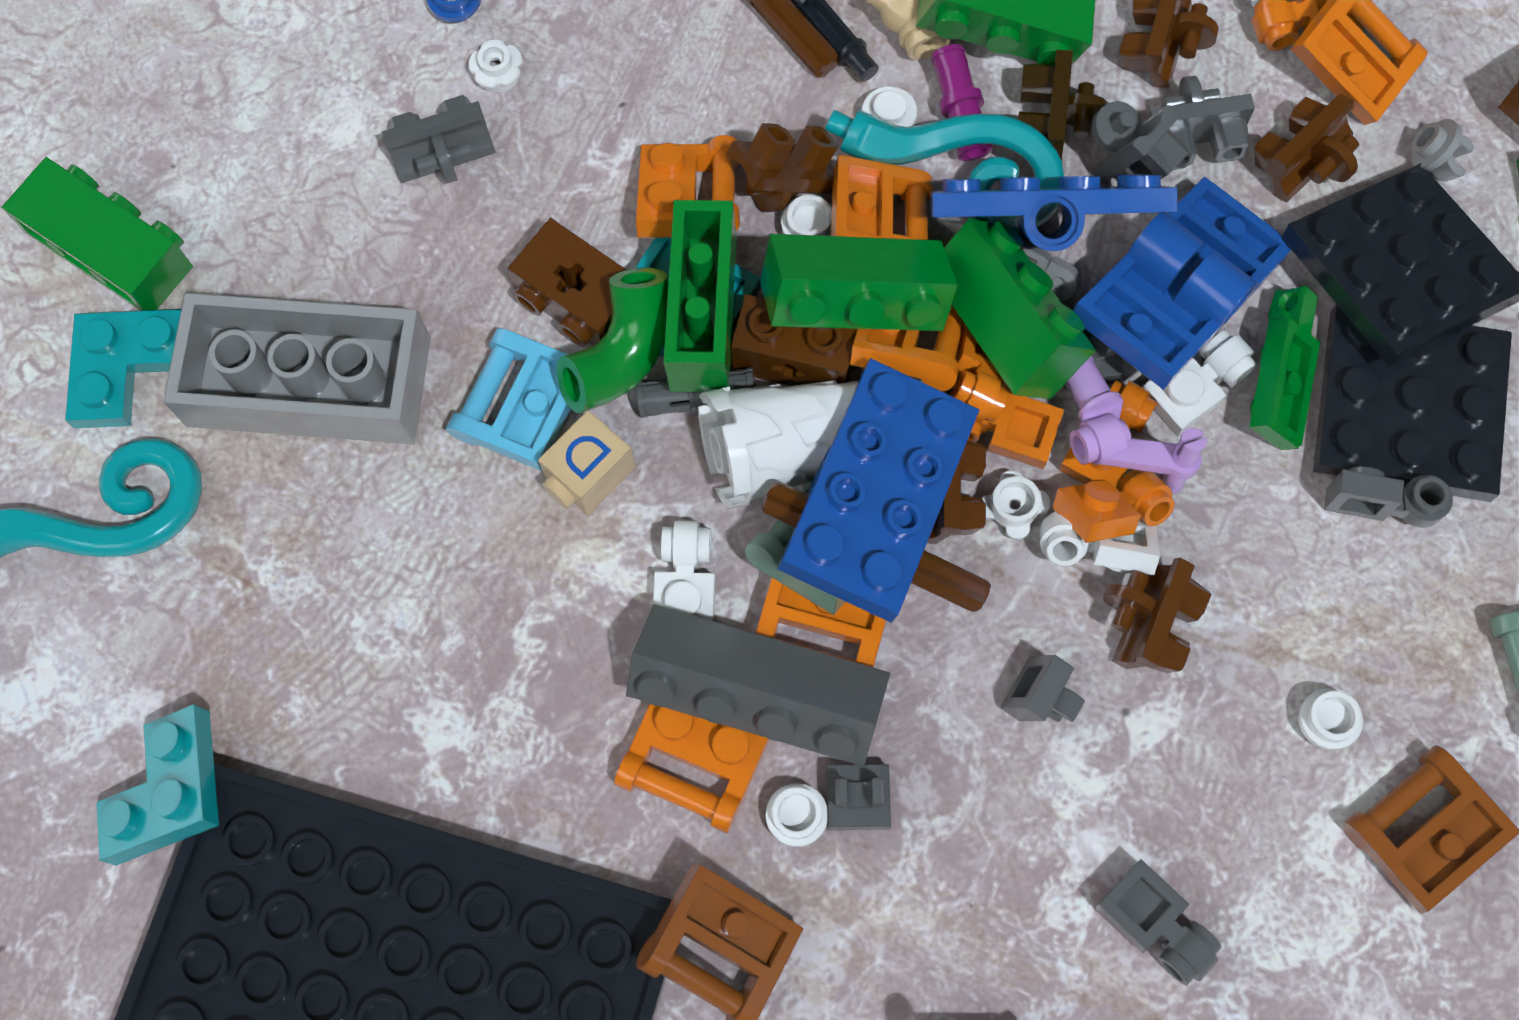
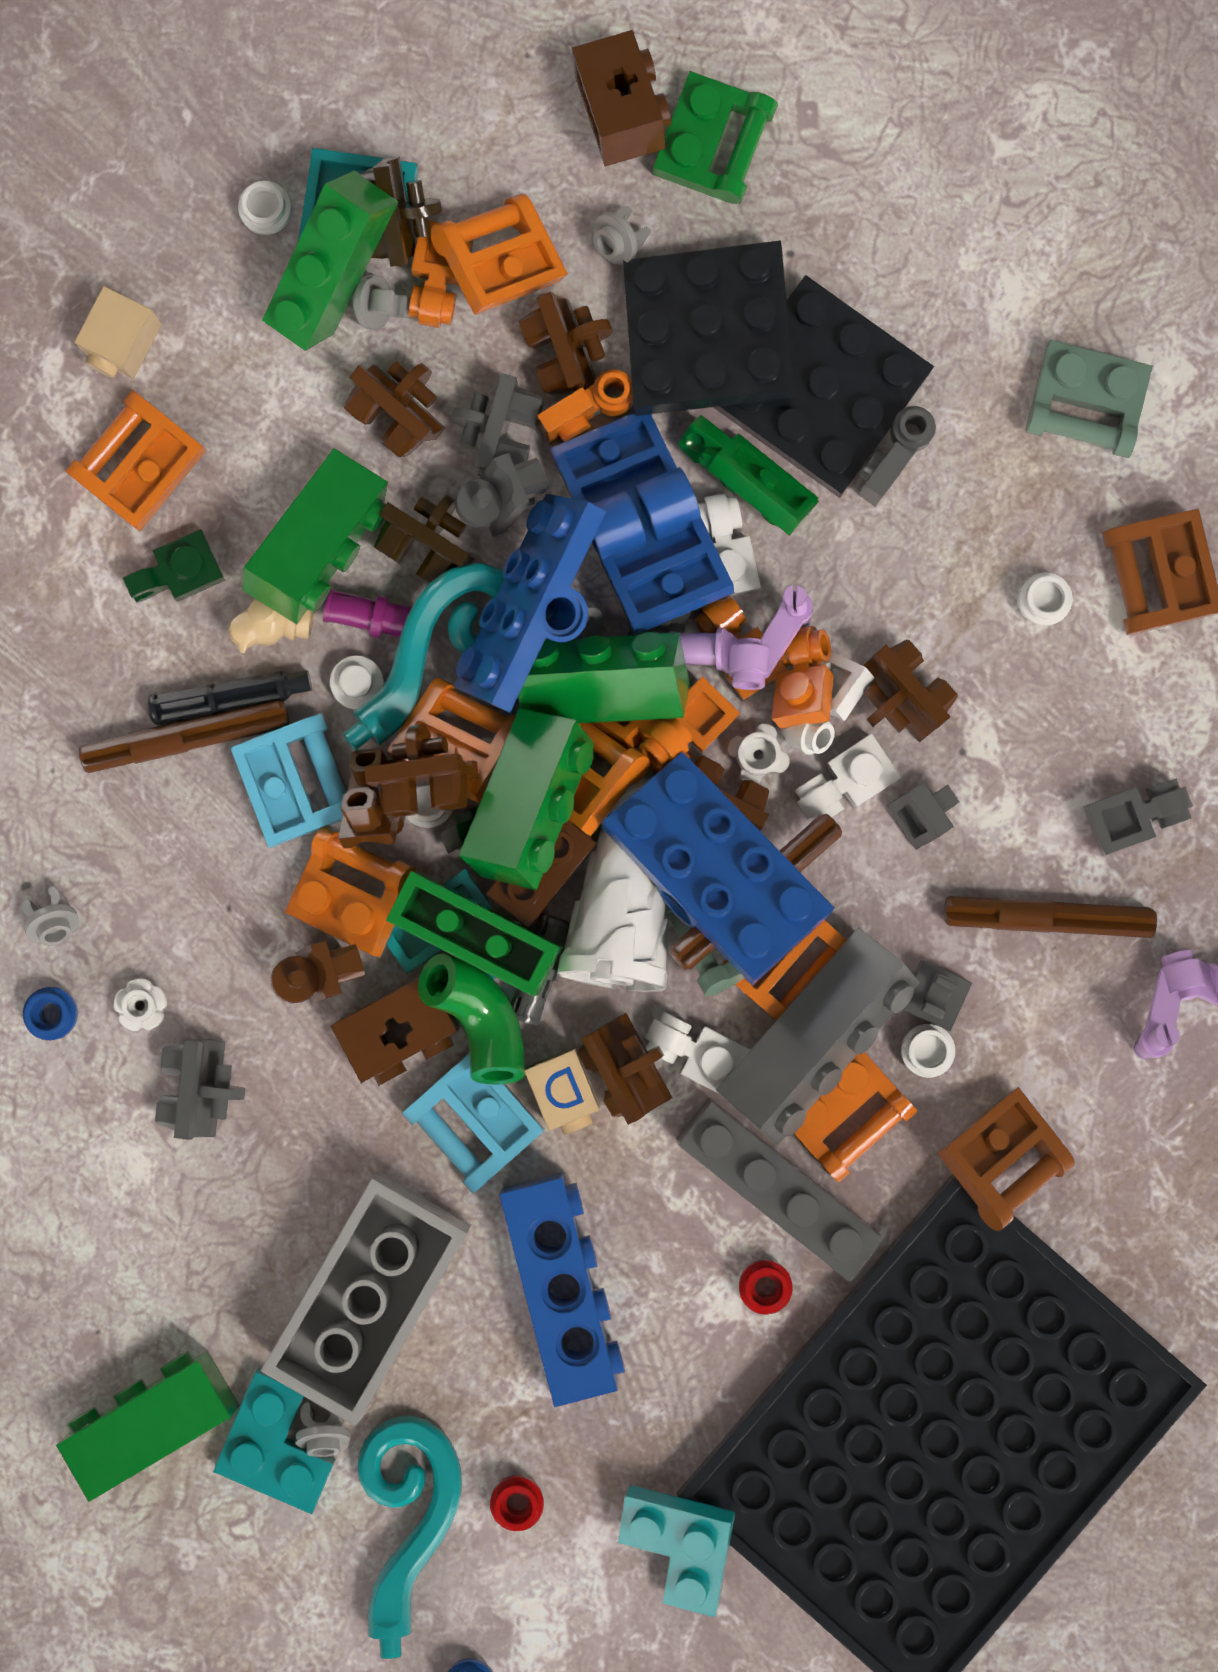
camera: 70 degrees left, 15 degrees up
none -> medium azure plate [230,714,347,848]
none -> reddish brown hips [270,941,365,1004]
none -> light grey plate [296,1402,350,1457]
none -> reddish brown hips [365,724,479,818]
none -> red plate [490,1475,544,1531]
none -> blue brick [499,1172,625,1408]
none -> orange plate [537,369,633,445]
none -> reddish brown hips [578,1013,673,1125]
none -> dark grey brick [676,1097,884,1282]
none -> red plate [739,1259,793,1315]
none -> white plate [795,734,901,820]
none -> reddish brown axle [944,896,1157,938]

